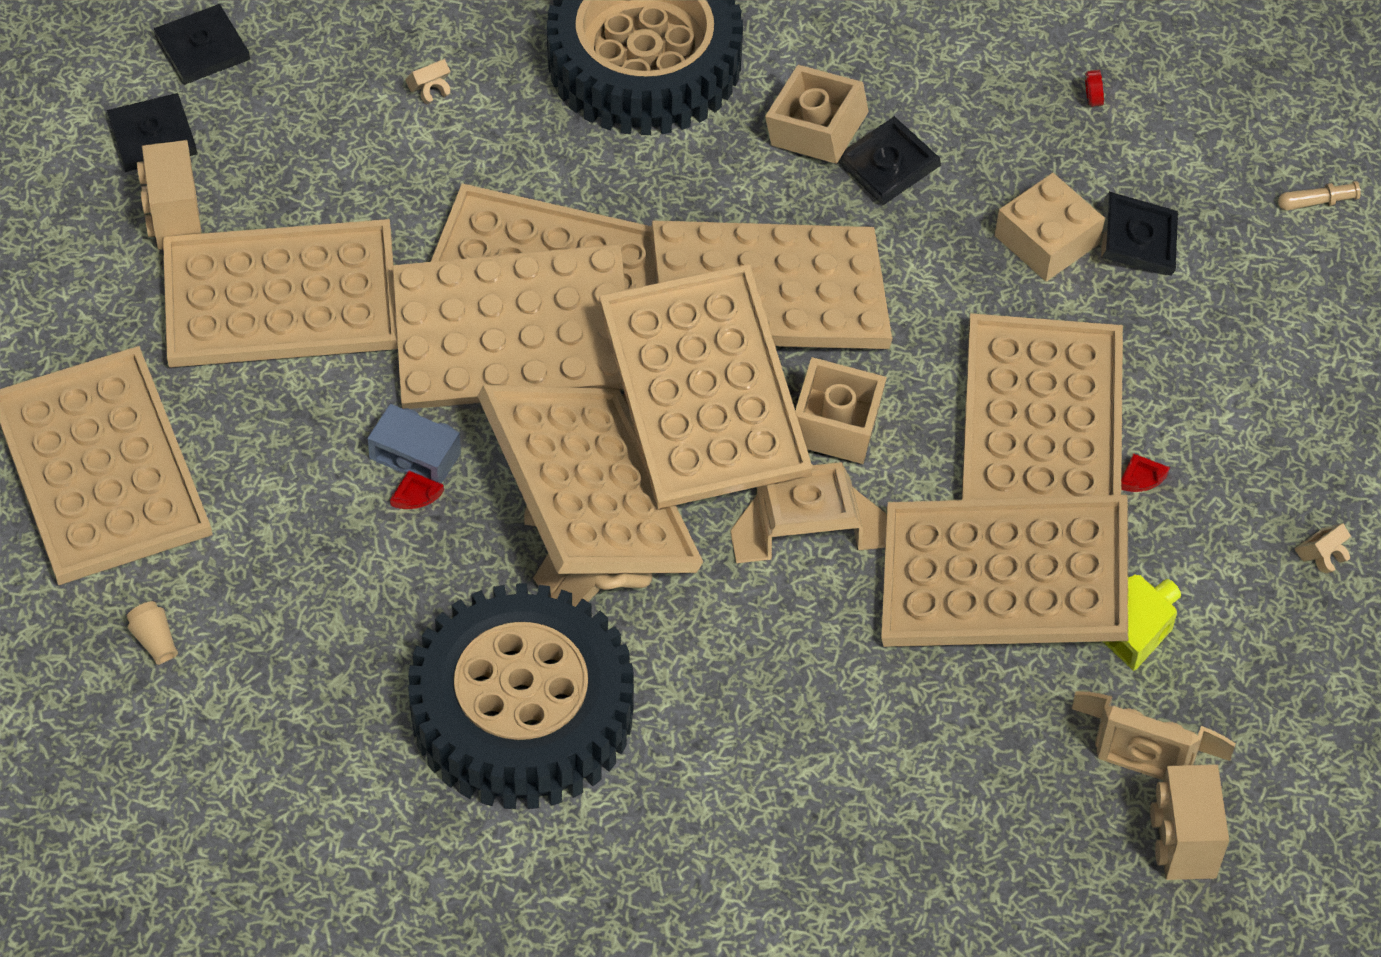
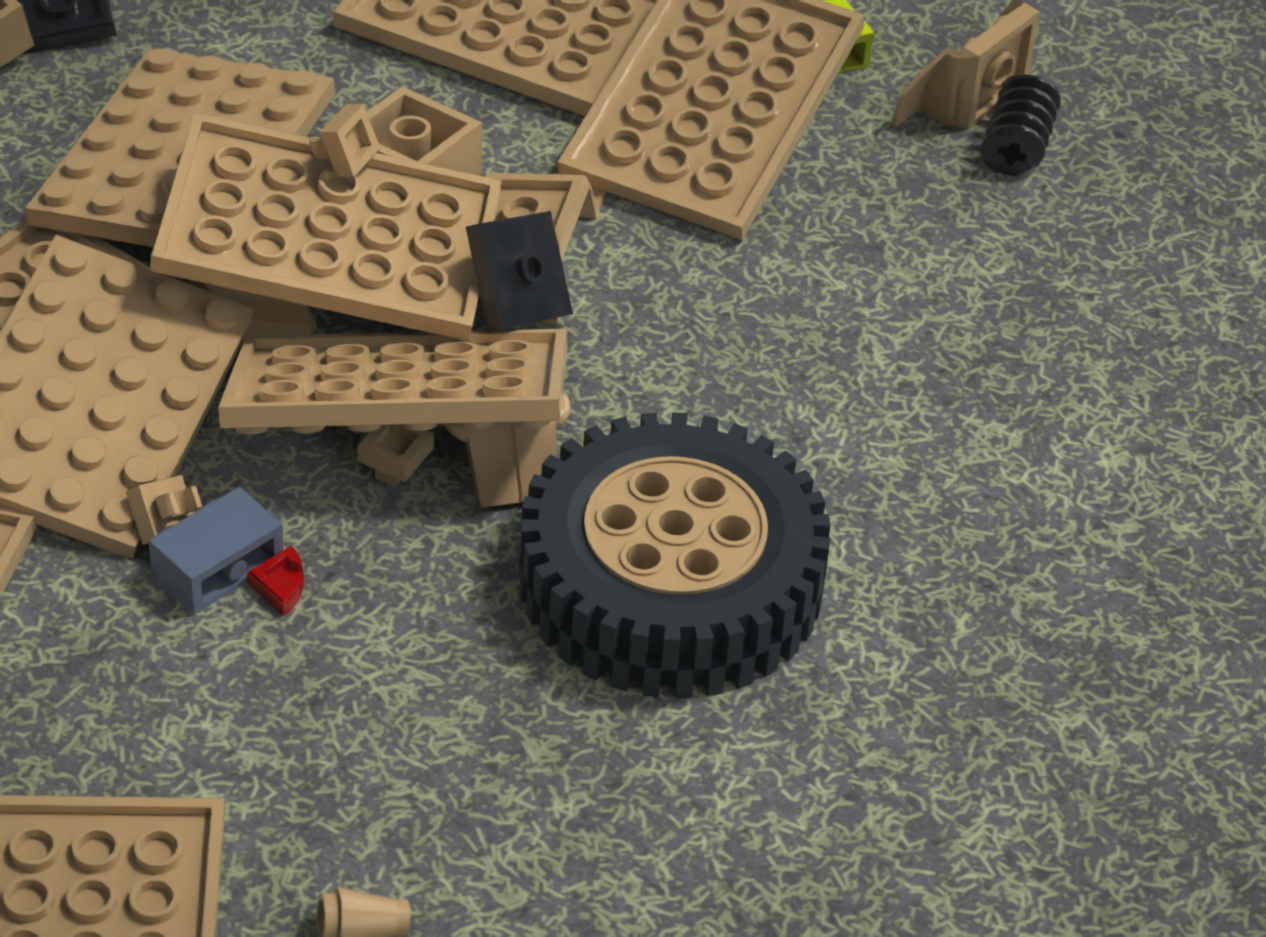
camera: 70 degrees left, 10 degrees down
tan brick [1150,765,1229,880] -> none
none -> tan tile [125,475,203,545]
none -> tan tile [309,104,380,177]
none -> black plate [466,211,573,332]
none -> black piece [981,74,1061,176]

